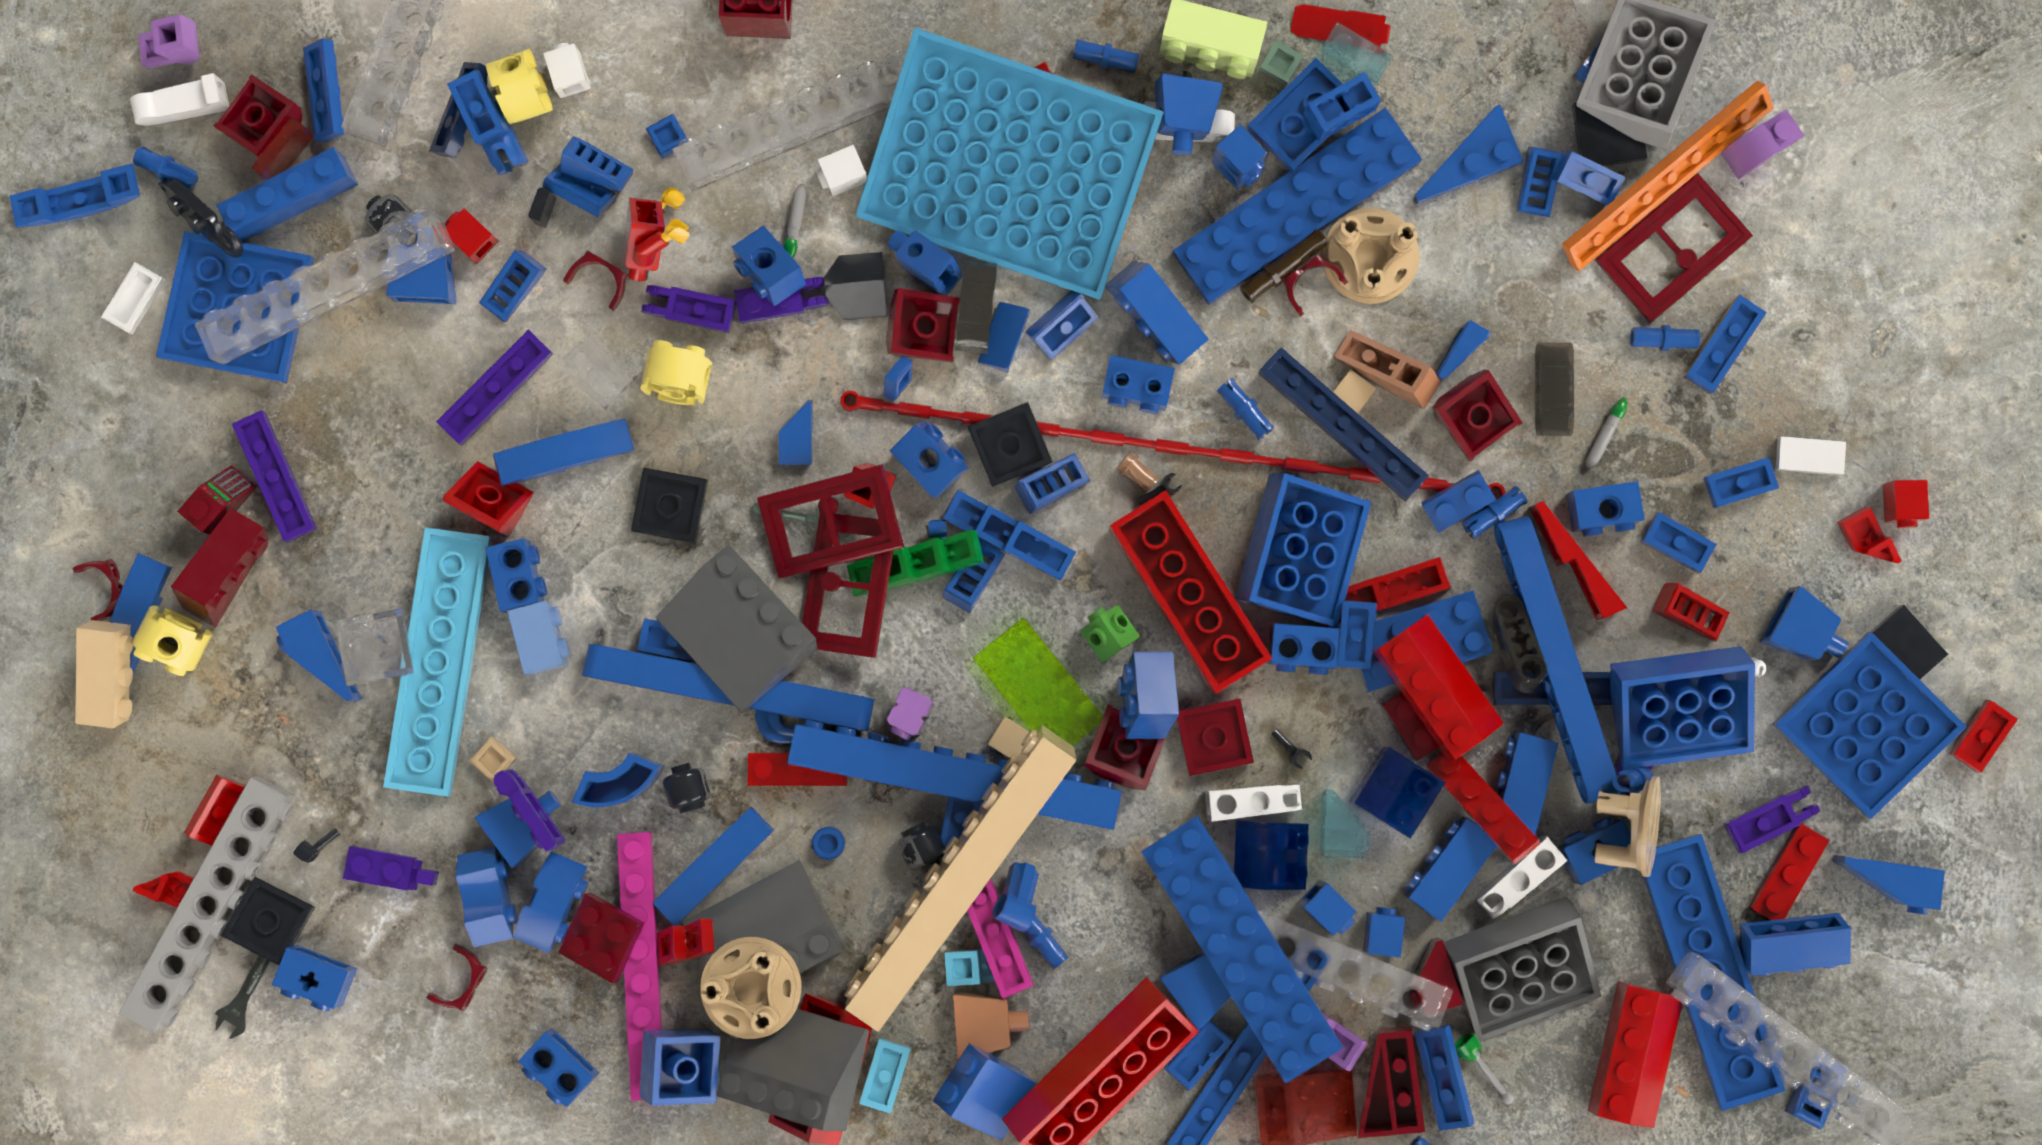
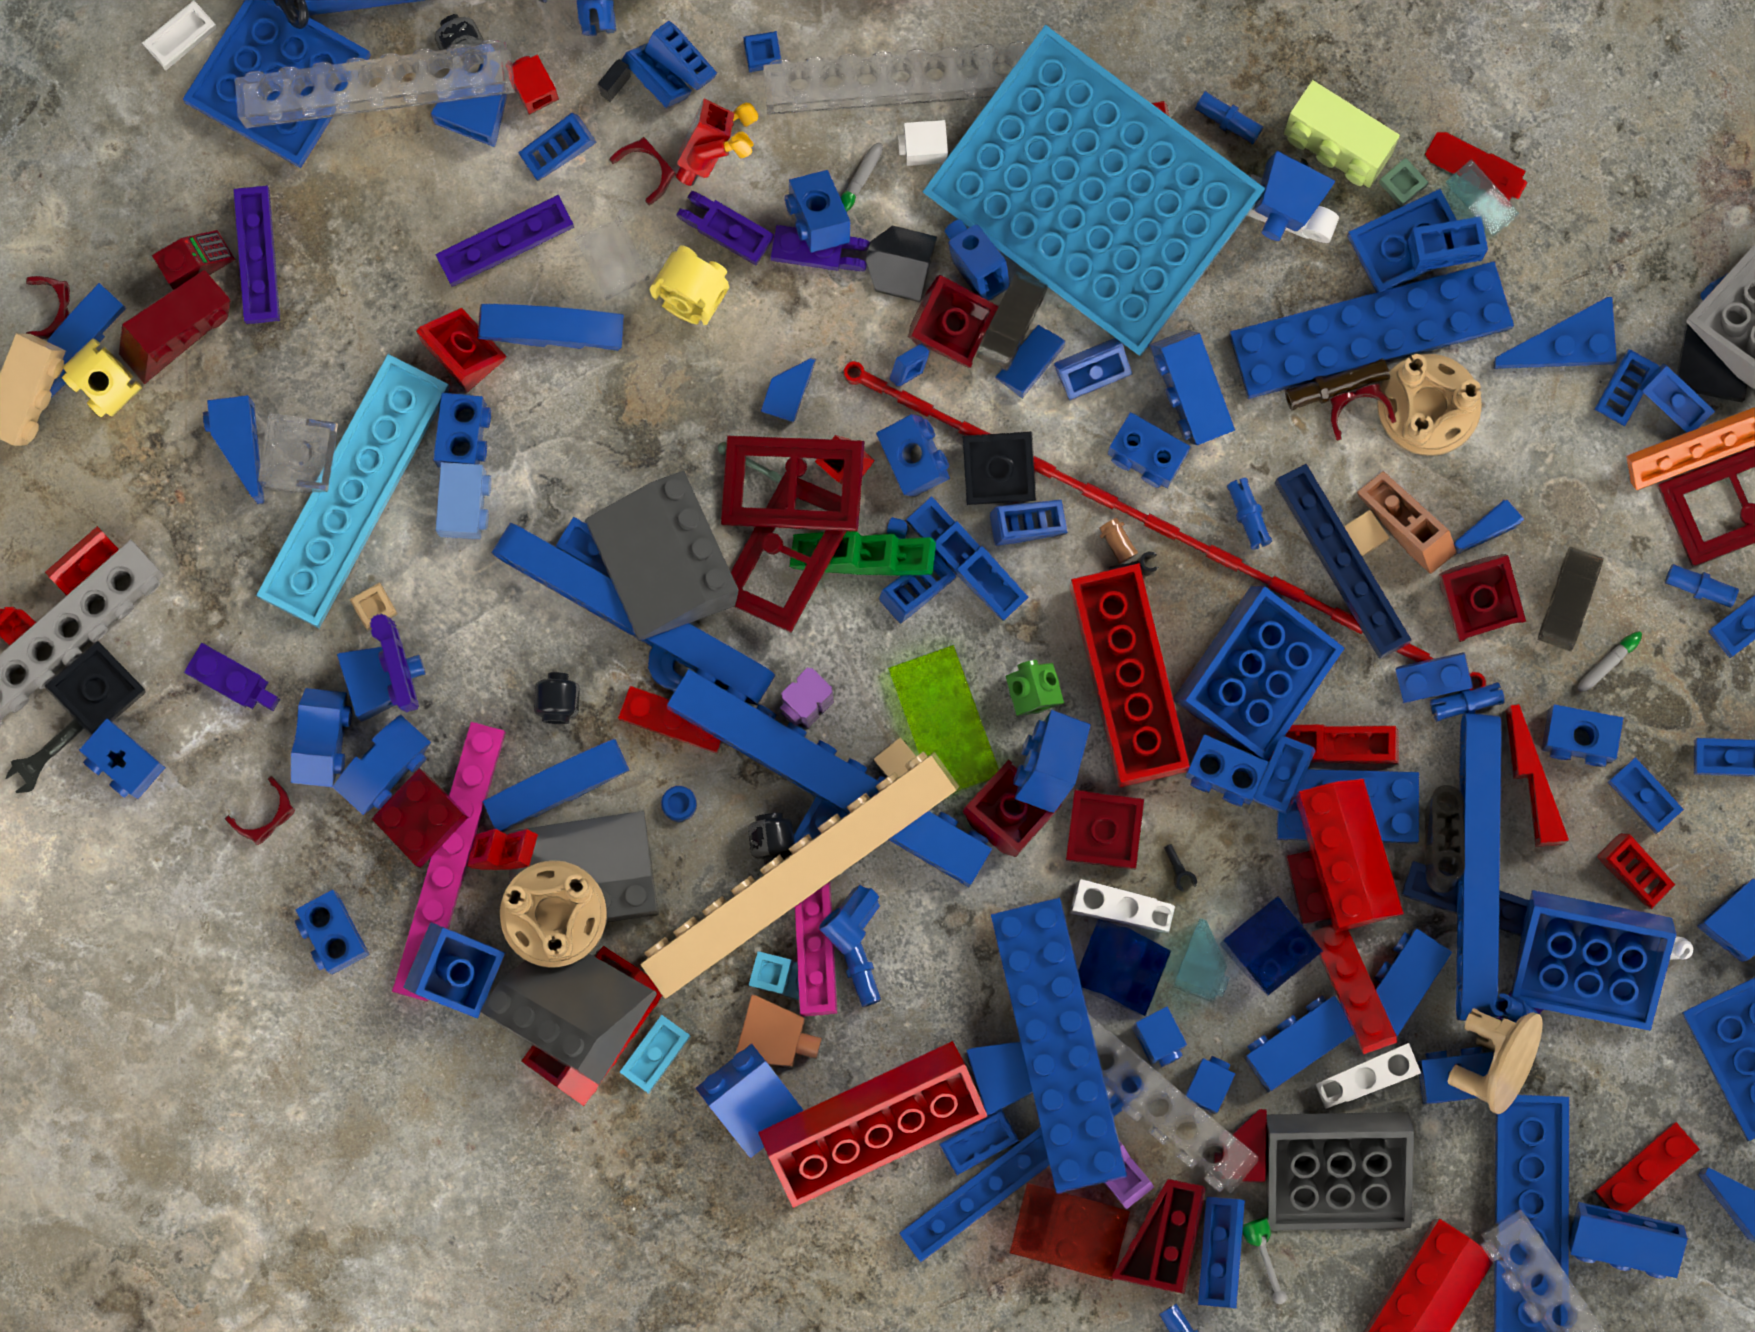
camera: 20 degrees right, 5 degrees down
black hand [293,828,340,863] -> none
blue brick [572,753,665,807] -> none
black tile [631,467,709,544] -> none
blue brick [1212,124,1267,190] -> none
dark purple hinge [1723,786,1820,854] -> none

